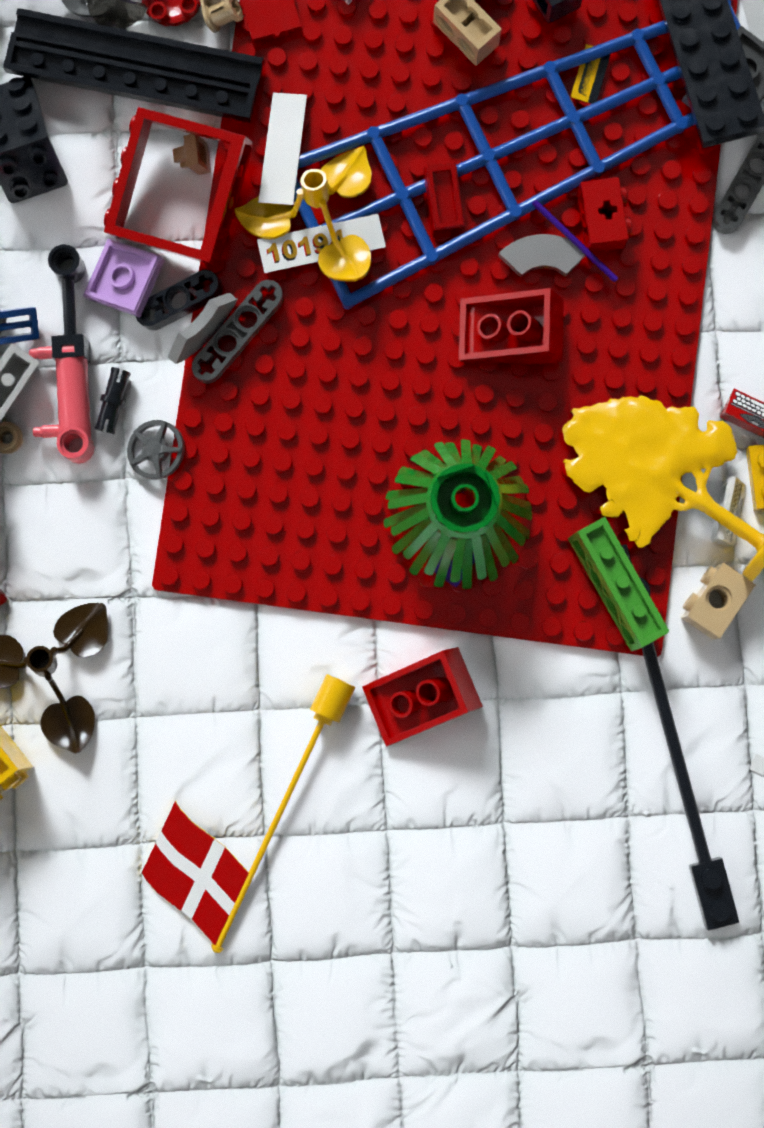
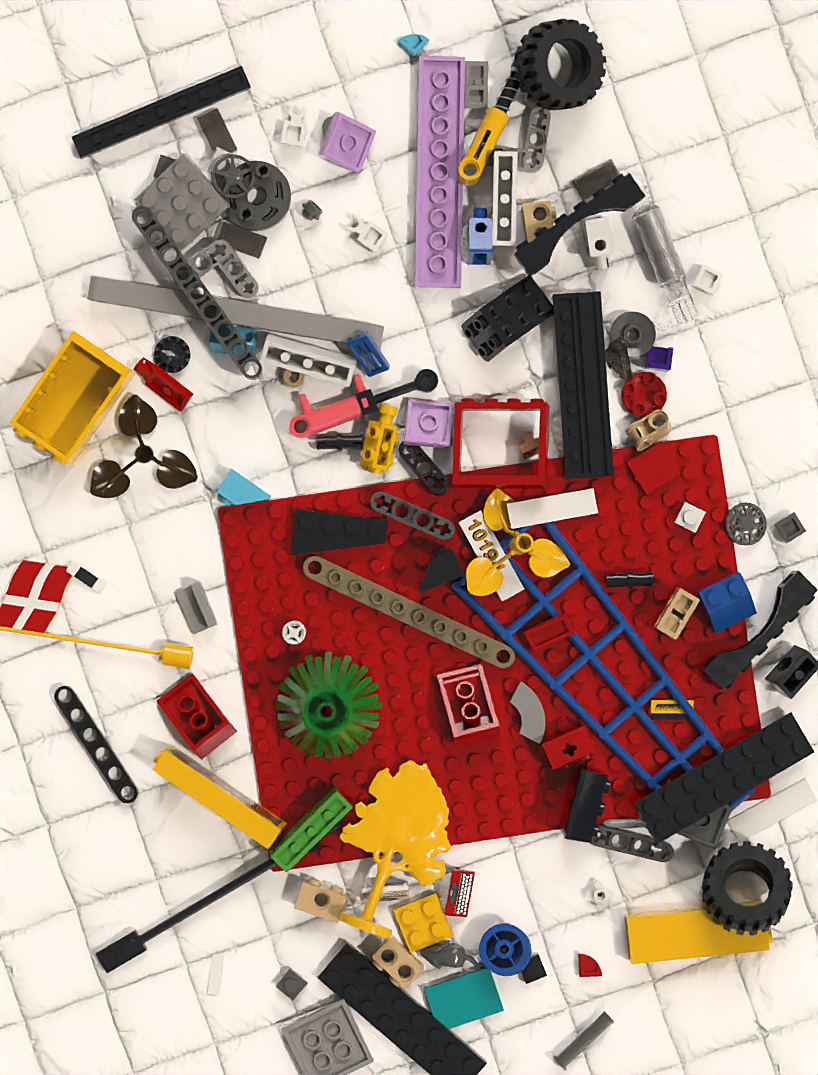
camera: 80 degrees right, 5 degrees up
dark grey wheel [127,420,185,480] -> none
light grey tile [168,293,238,364] -> none
dark purple axle [532,199,618,283] -> none
none -> black beam [54,685,139,803]
none -> sticker [66,561,106,593]
none -> yellow brick [152,746,287,849]
none -> light grey panel [176,582,219,634]
none -> medium azure slope [217,469,271,506]
none -> white wheel [282,621,306,644]
none -> black wing [290,509,388,555]
none -> dark tan plate [303,556,515,668]
none -> yellow brick [360,404,399,475]
none -> black slope [419,546,464,593]
none -> black slope [563,767,611,843]
none -> light grey piece [603,819,647,829]
none -> black pin [606,570,653,589]

